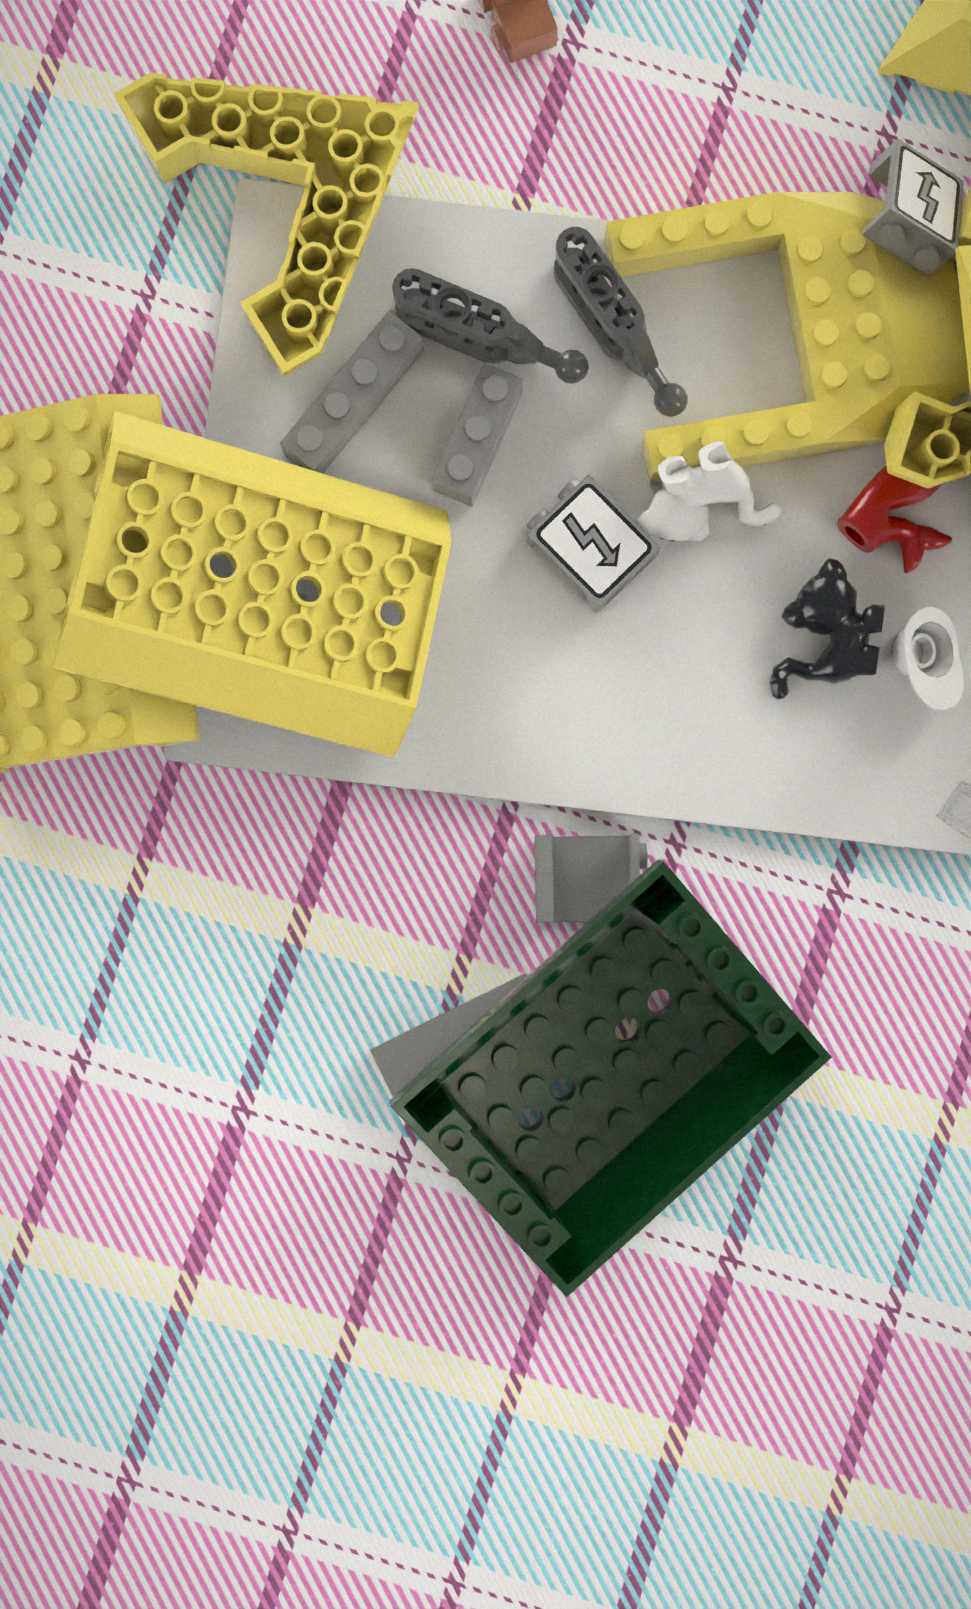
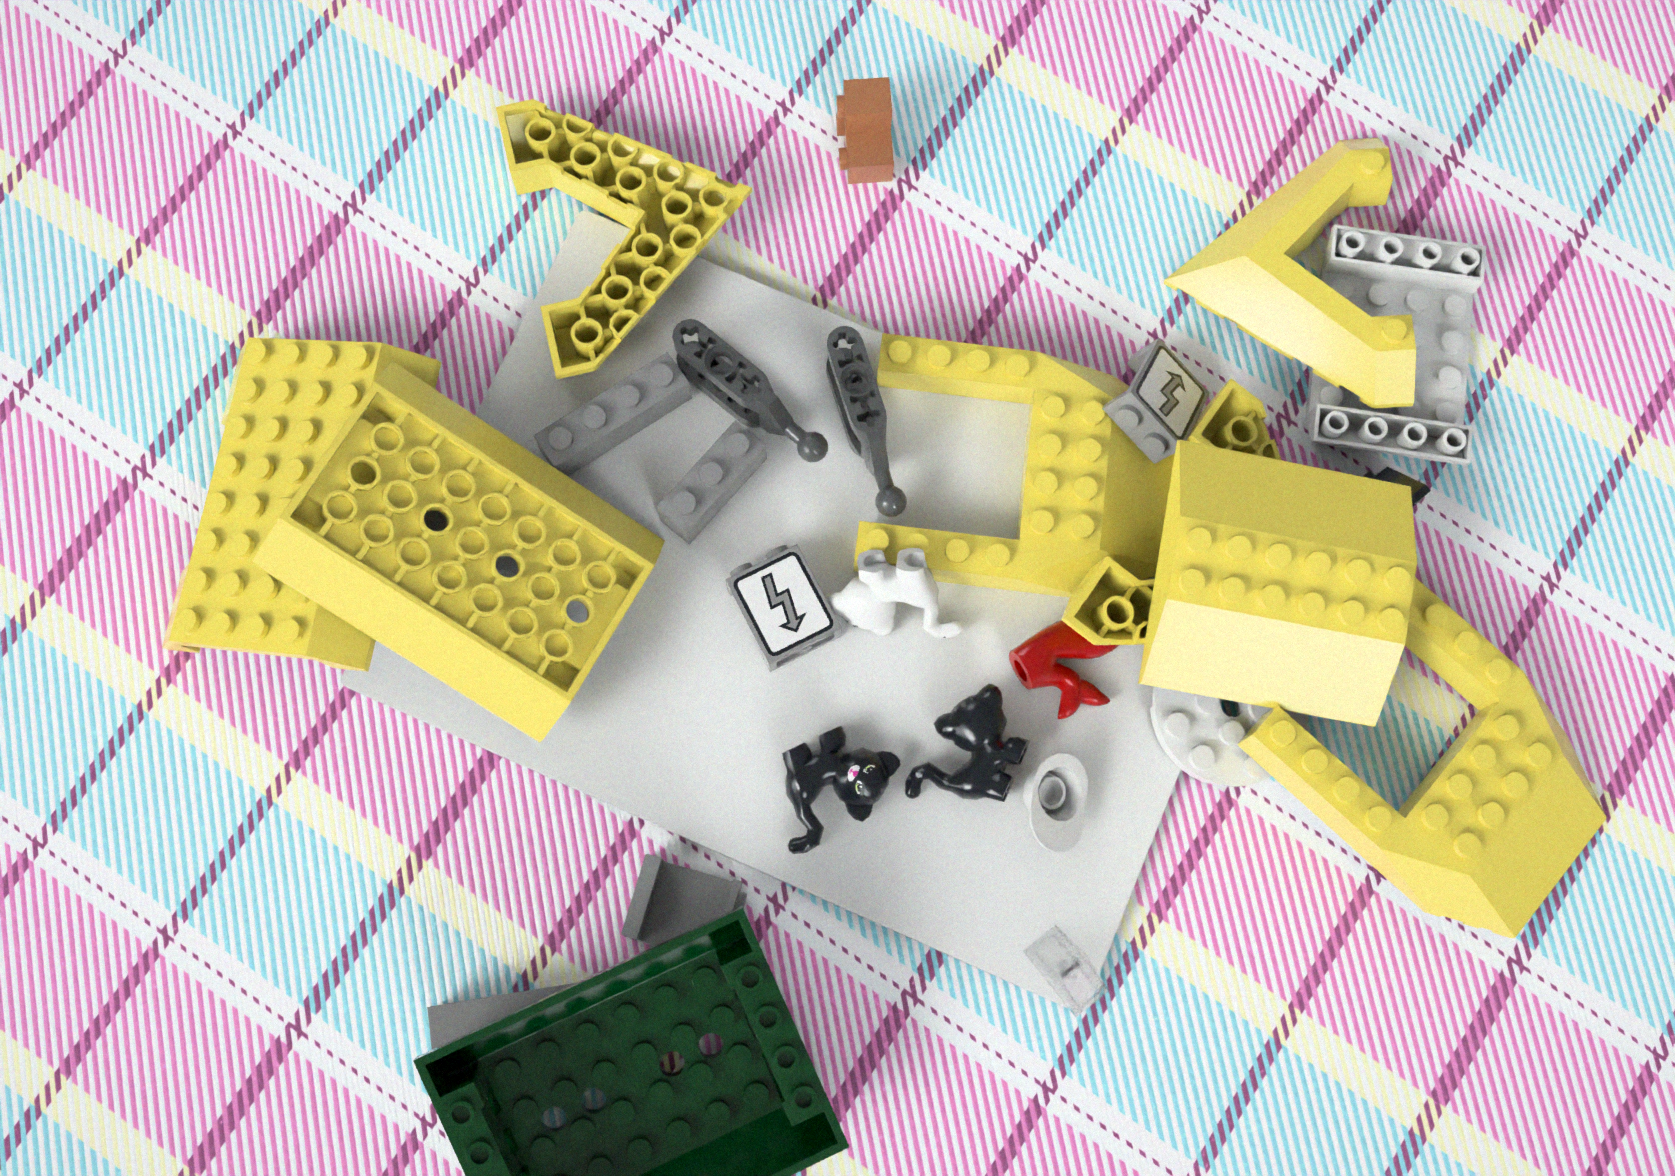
camera: 10 degrees right, 10 degrees down
none -> black animal [782,726,901,854]

